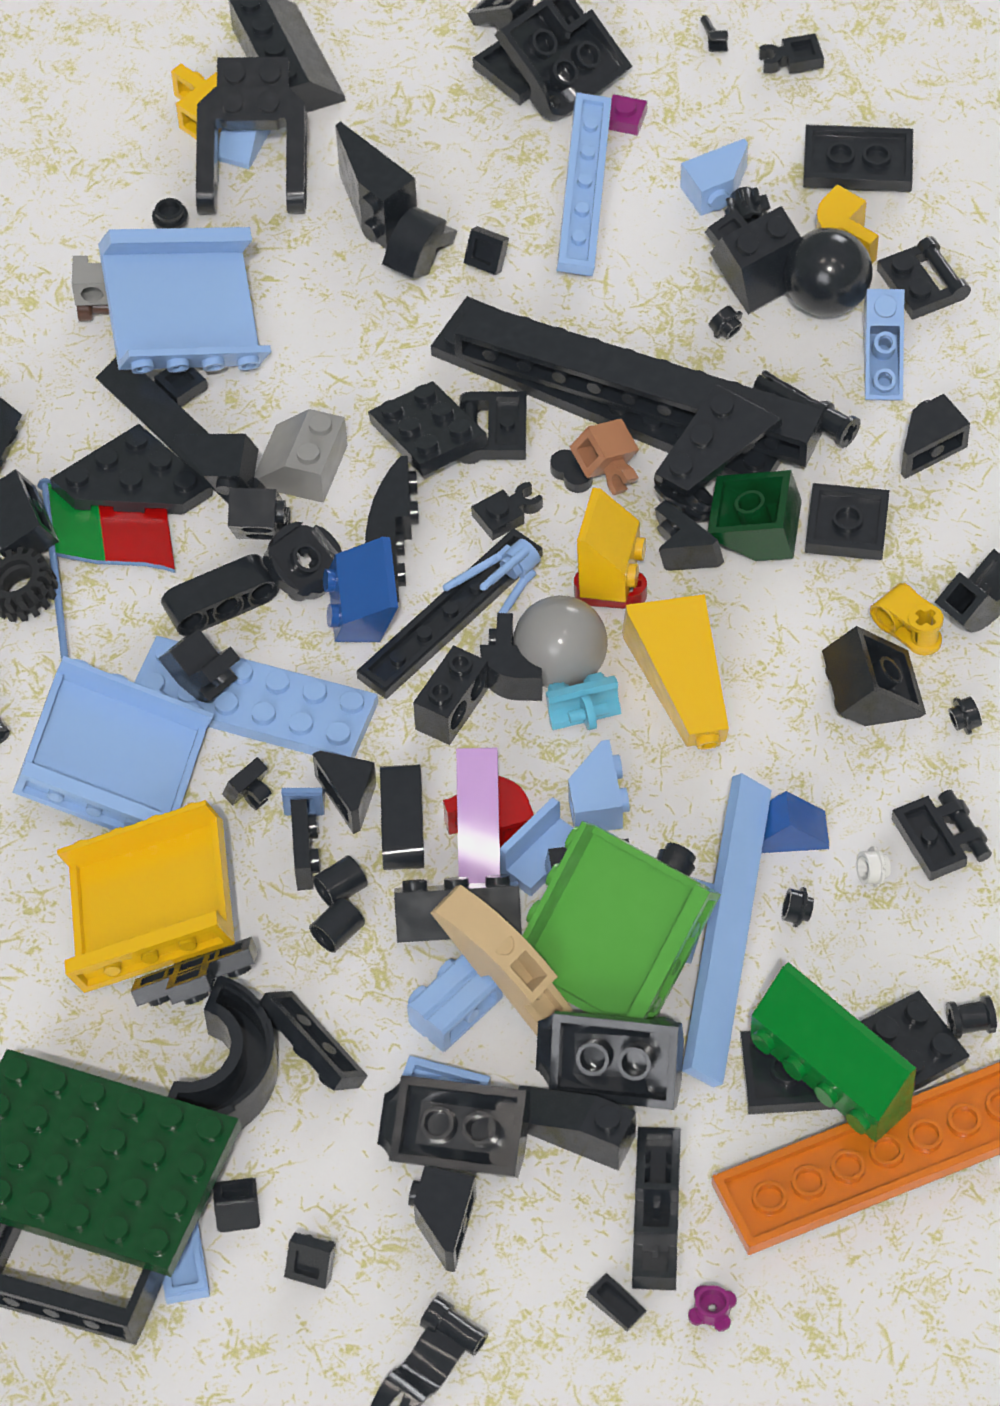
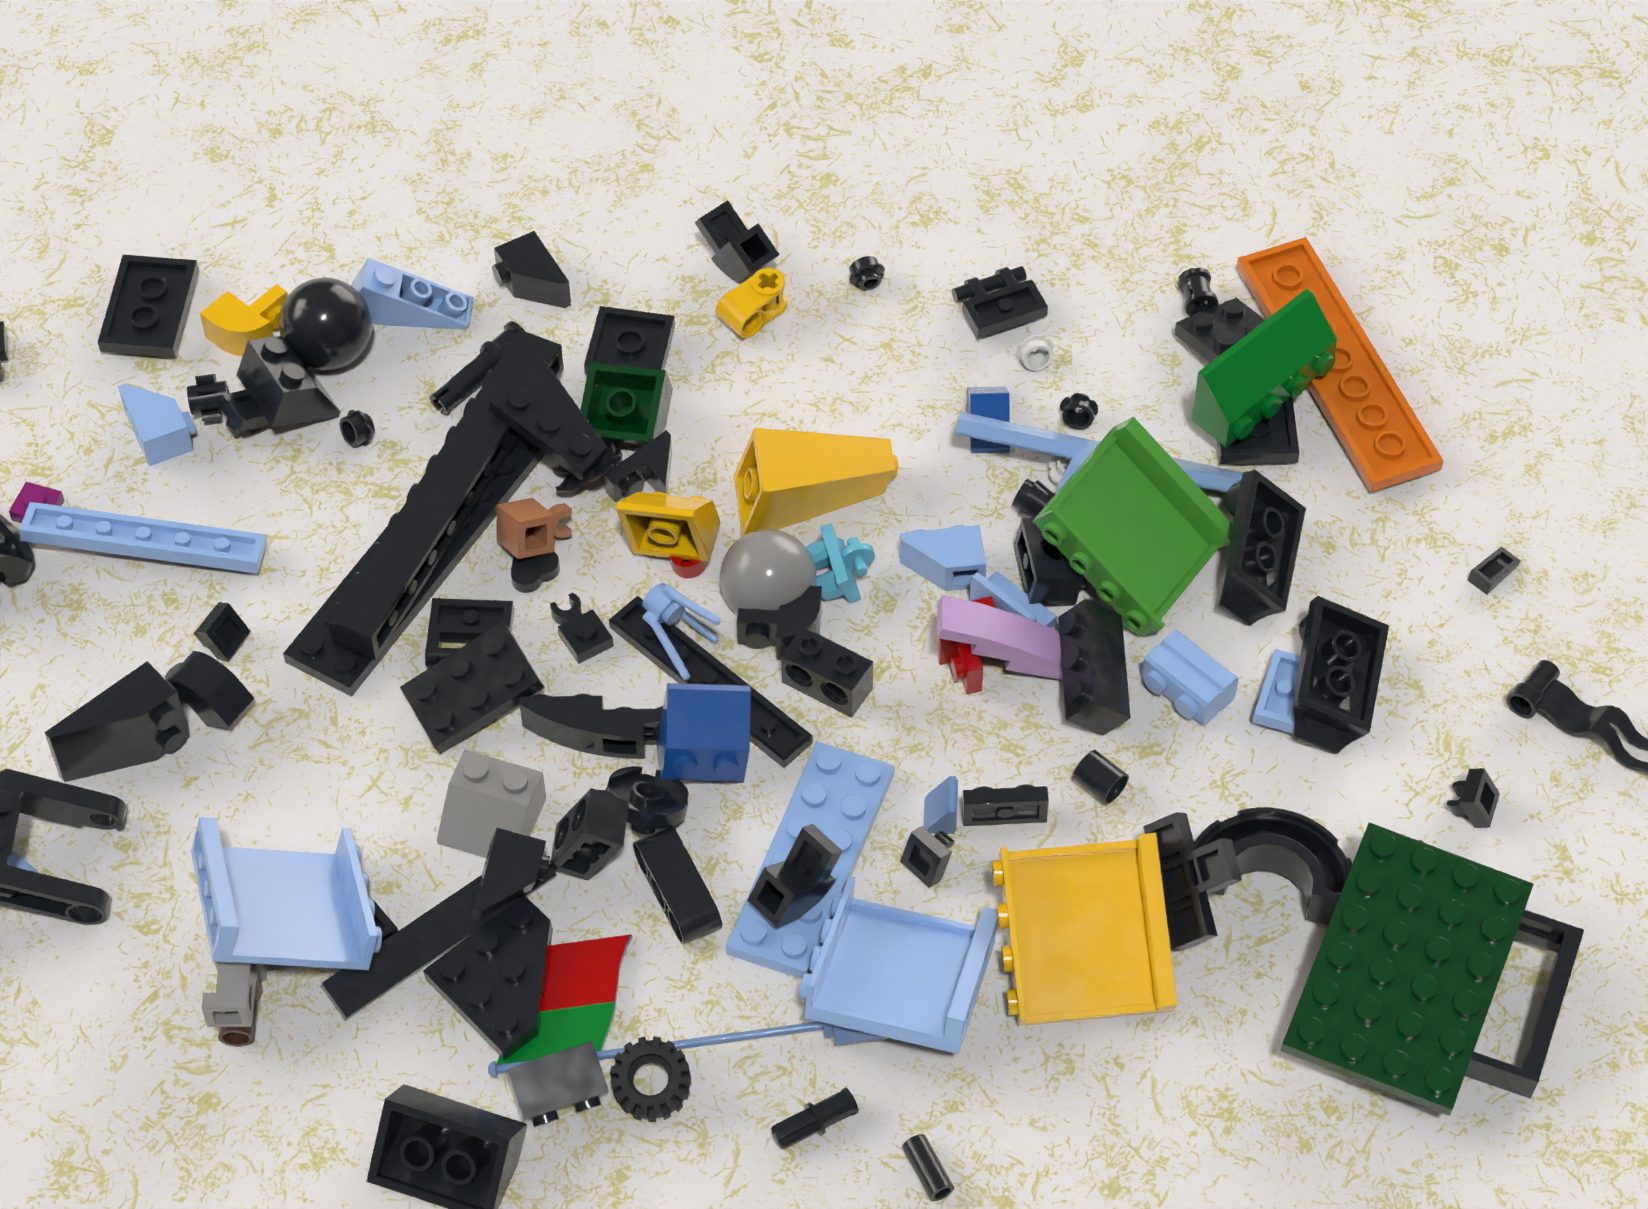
camera: 90 degrees left, 0 degrees up
black plate [152,198,188,229] -> none
black plate [260,991,368,1091] -> none
black slope [312,751,376,834] -> none
black beam [313,855,367,907] -> none
black beam [380,764,424,870] -> none
black slope [408,1166,476,1272] -> none
tan slope [430,885,573,1036] -> none
black slope [518,1085,636,1171] -> none
black slope [632,1127,681,1291] -> none
magenta plate [688,1285,737,1332] -> none
black slope [822,626,926,726] -> none
black plate [877,236,971,320] -> none

